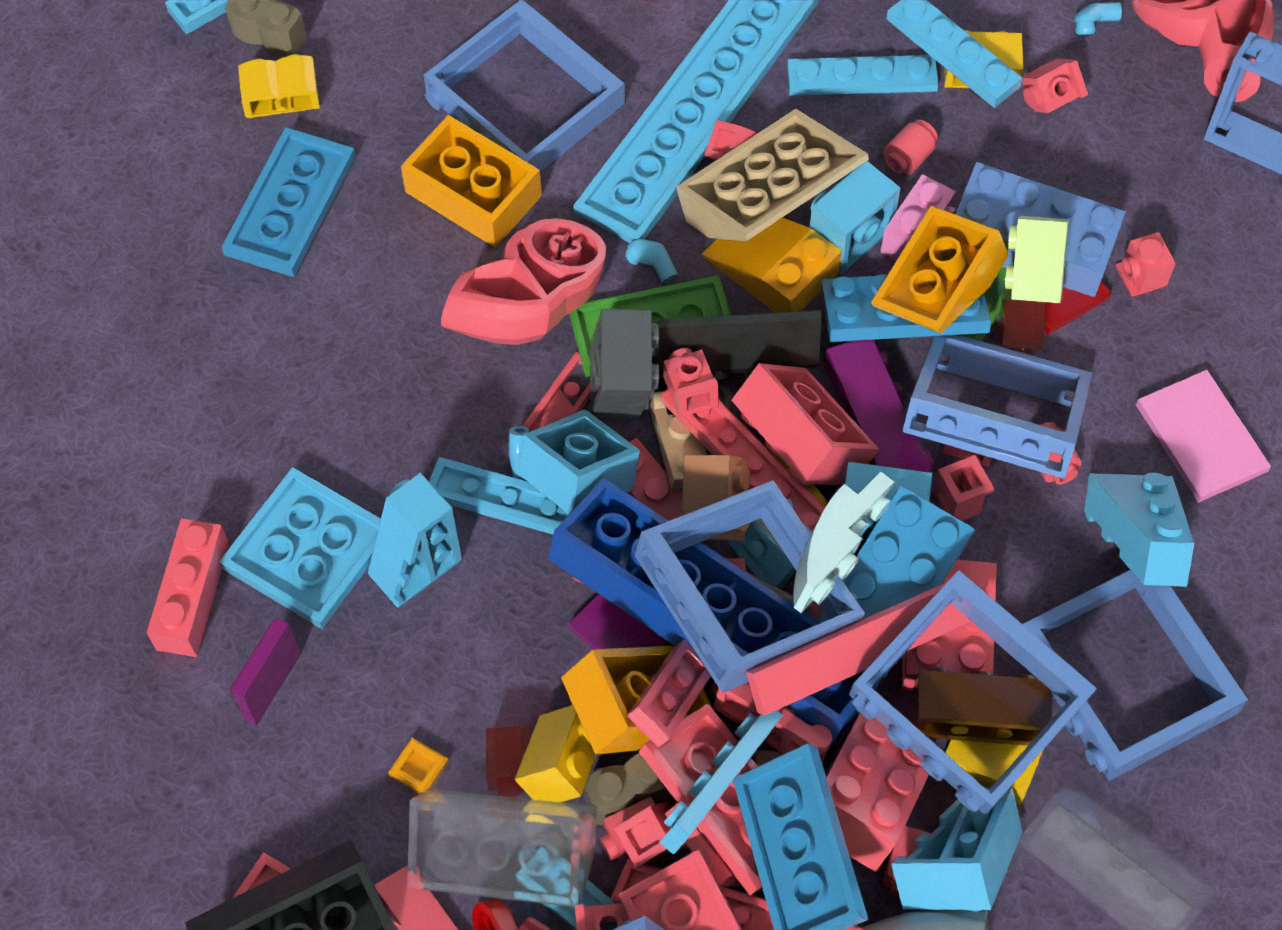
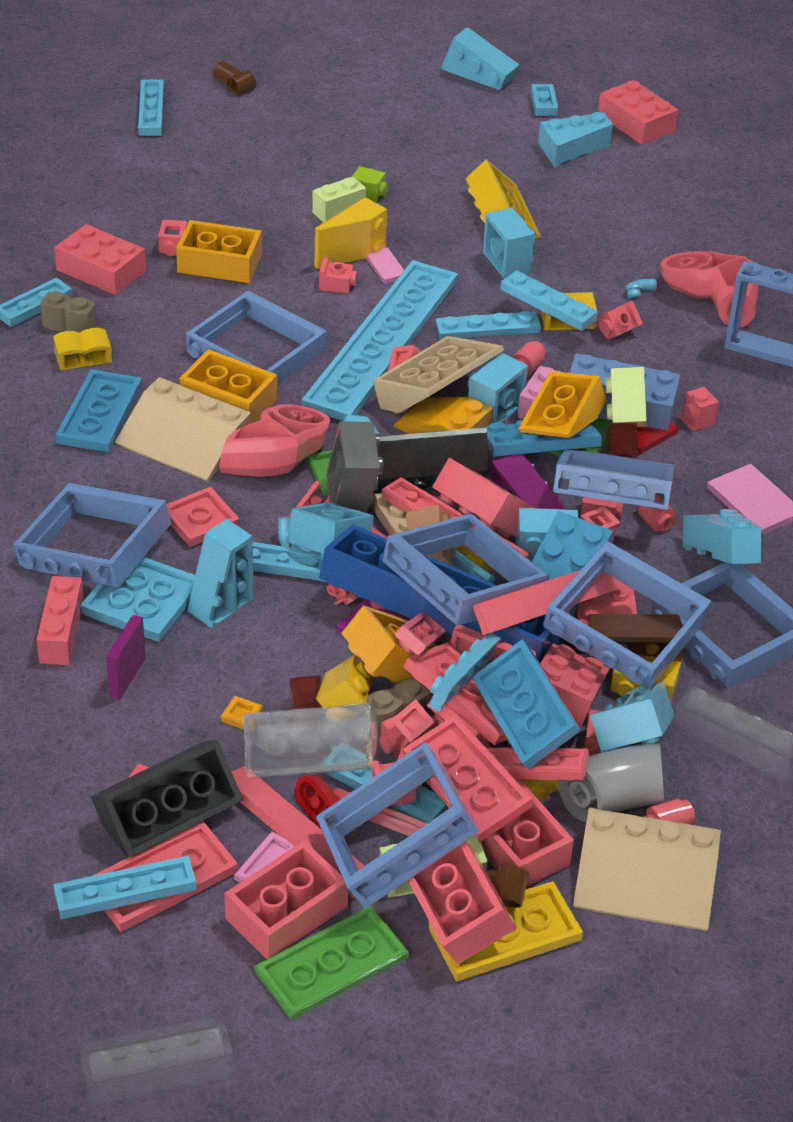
camera: 10 degrees left, 20 degrees down
coral brick [663,348,718,418] -> none
light aqua slope [794,472,894,613] -> none
none -> medium blue window [13,483,172,588]
none -> tan slope [115,377,251,482]
none -> coral plate [167,487,240,548]

